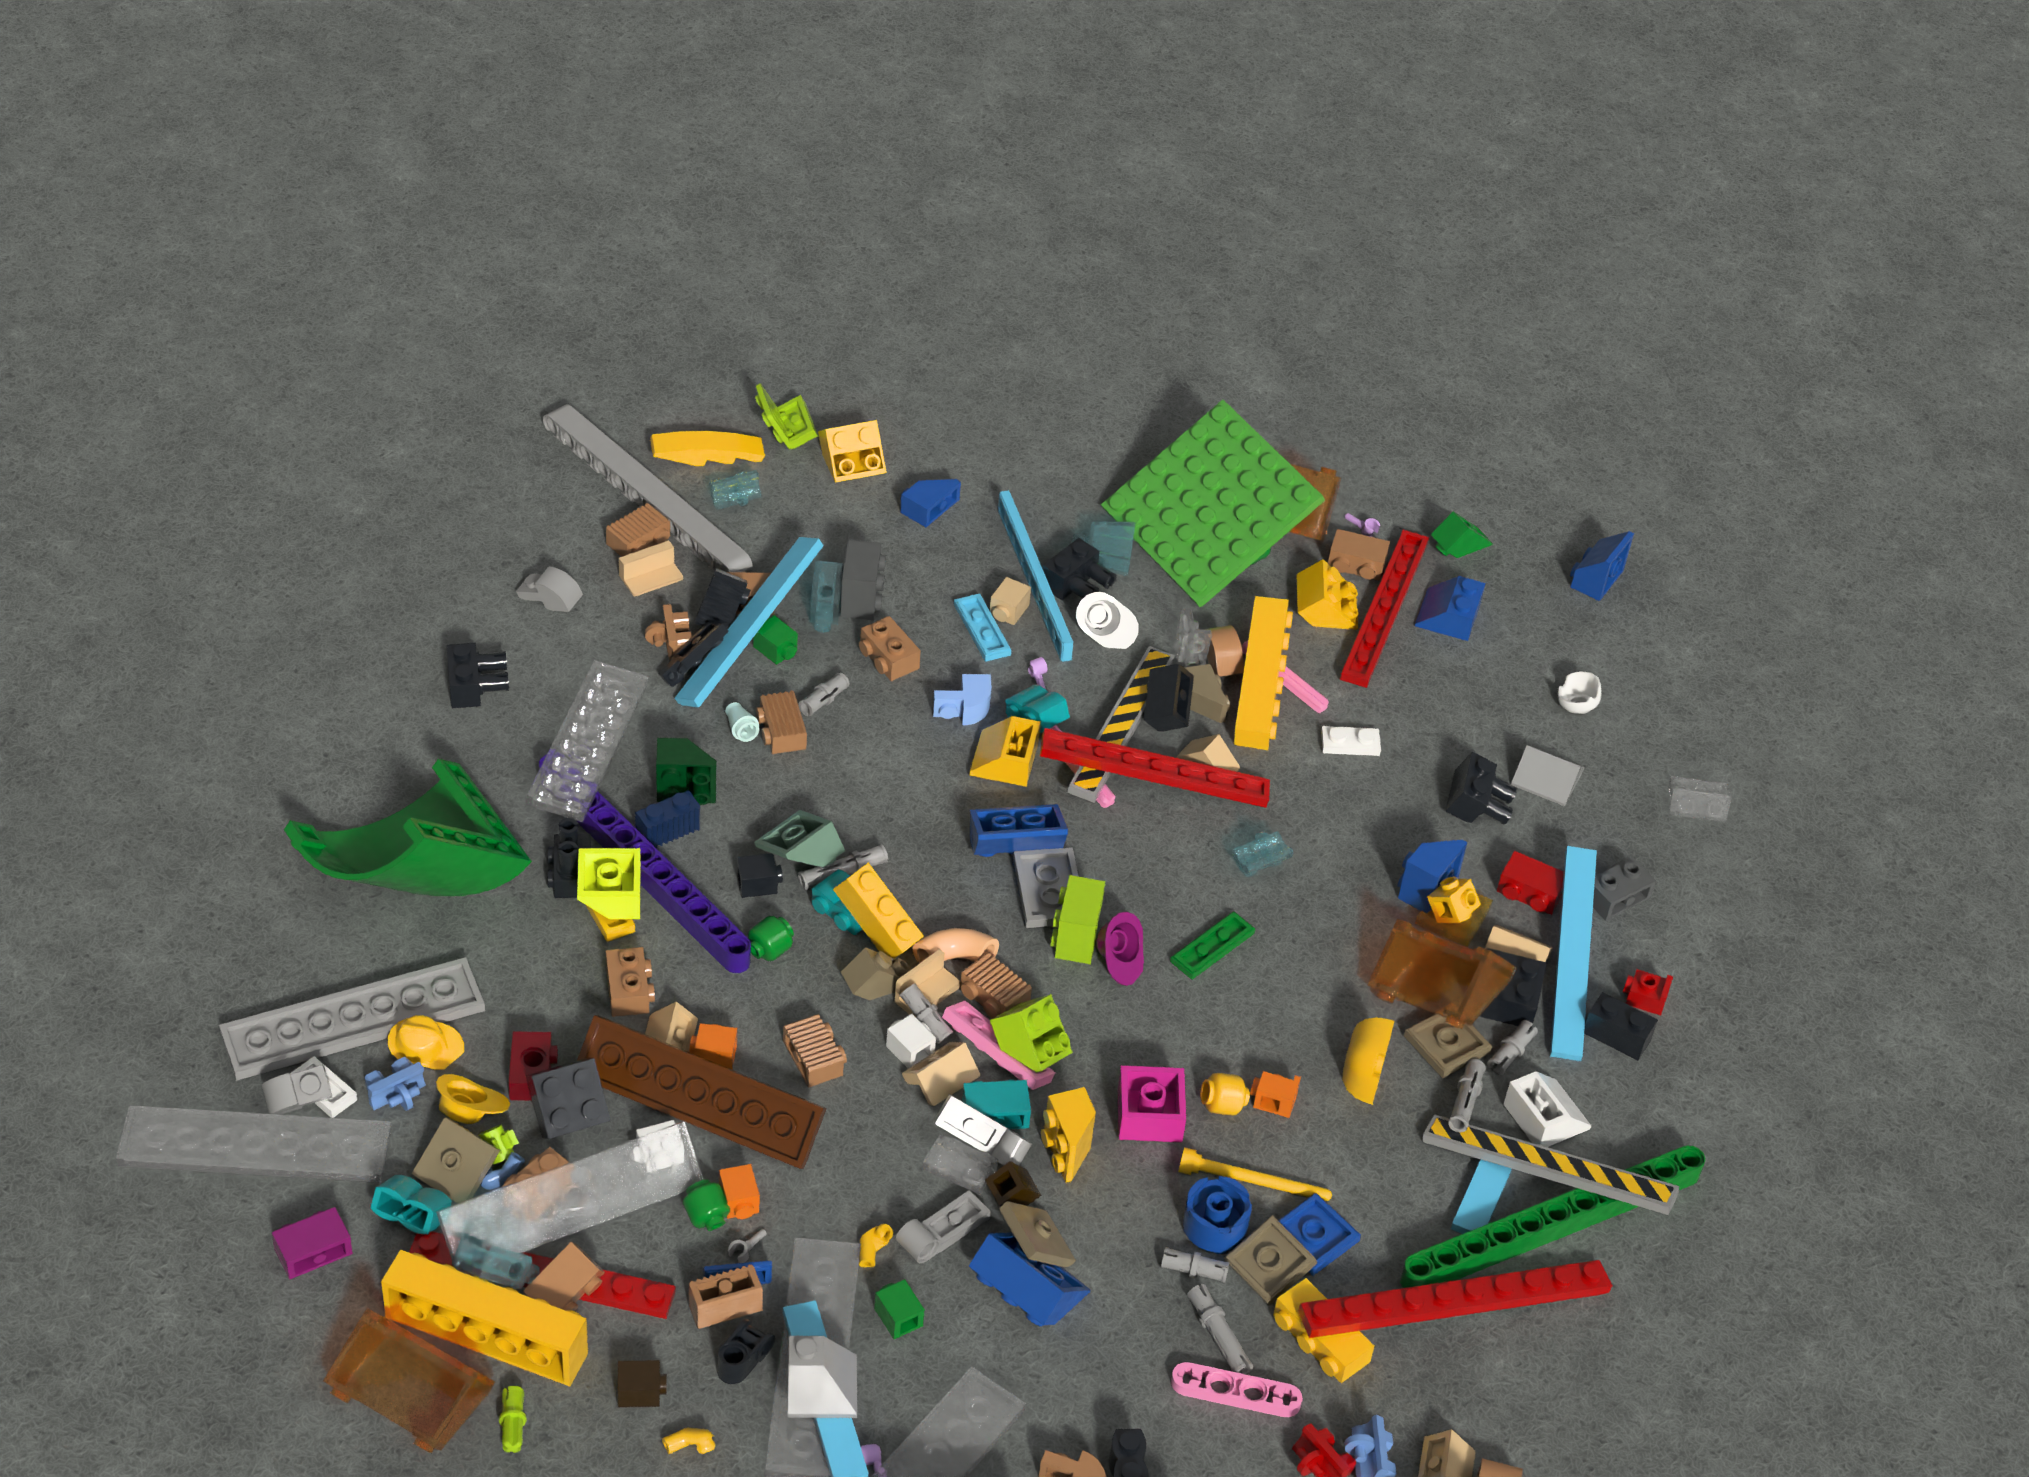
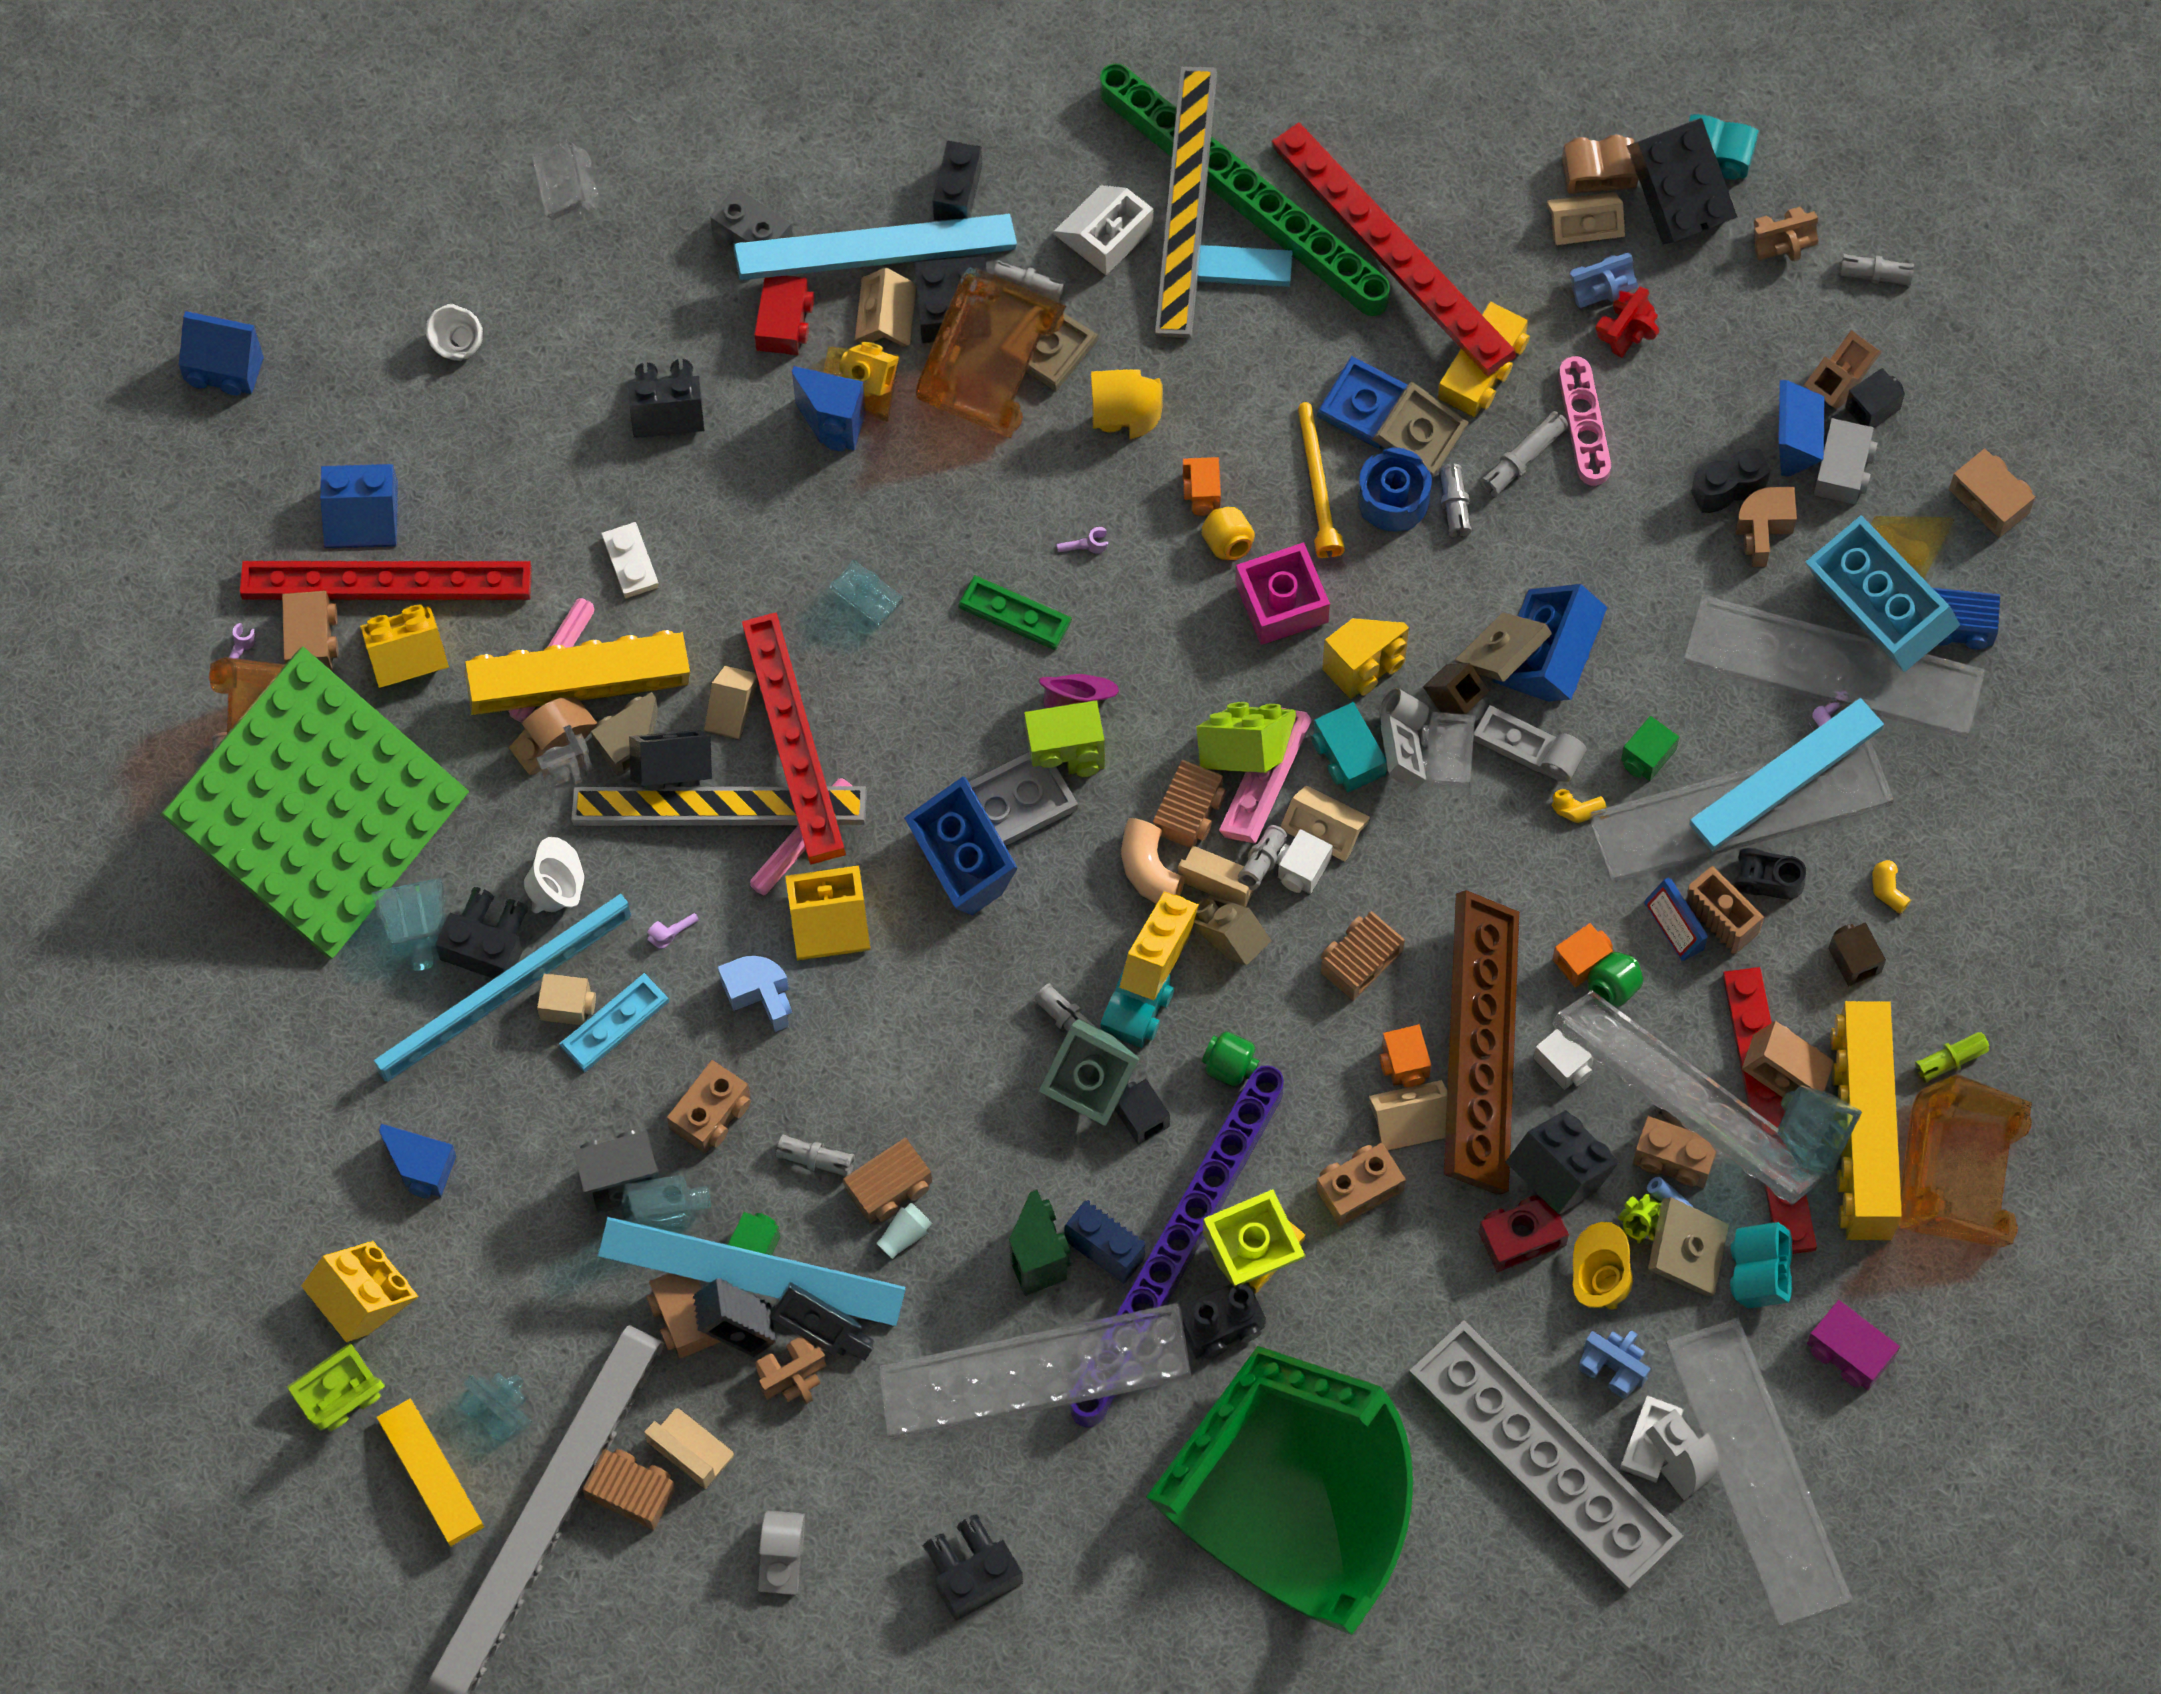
camera: 105 degrees left, 20 degrees up
yellow piece [388,1015,464,1070] -> none
light grey hand [728,1229,767,1263] -> none
light grey slope [788,1336,857,1418] -> none
teal brick [1005,684,1070,733] -> none
green slope [1431,511,1493,558] -> none
light grey pin [1448,1059,1486,1132] -> none
light grey slope [1511,745,1585,806] -> none
red brick [1623,969,1673,1016] -> none
none -> lavender hand [1057,527,1108,554]

